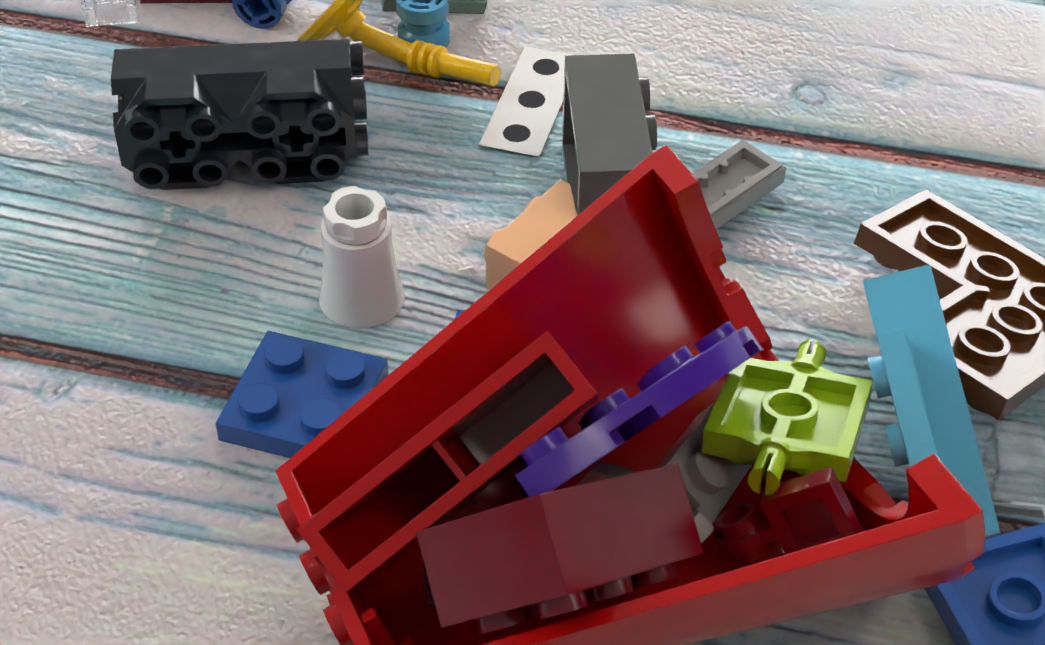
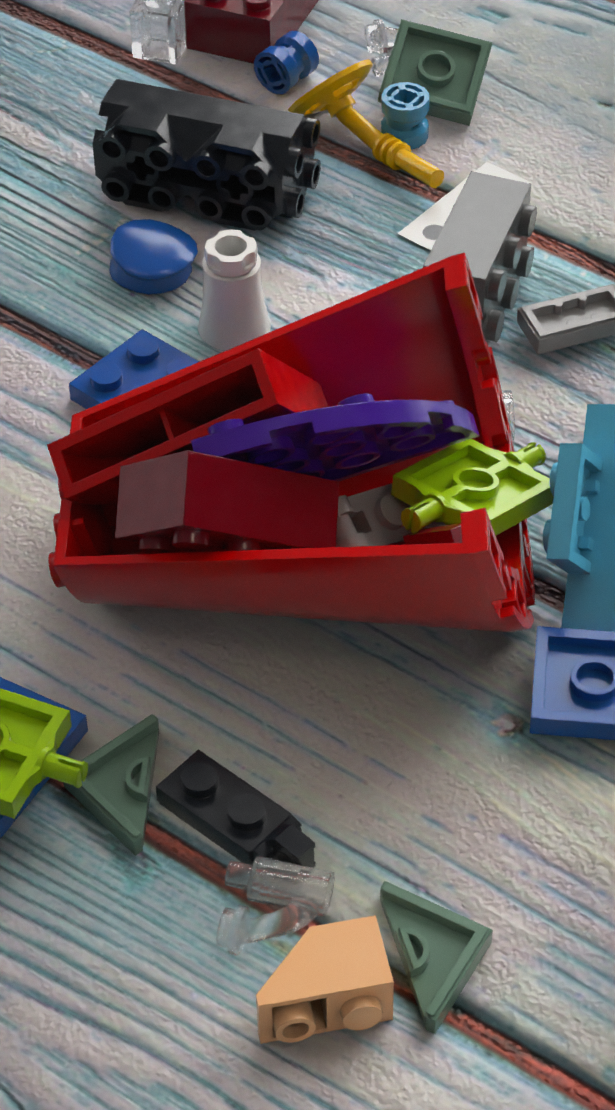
camera: 25 degrees right, 0 degrees up
none -> blue piece [109,219,198,295]

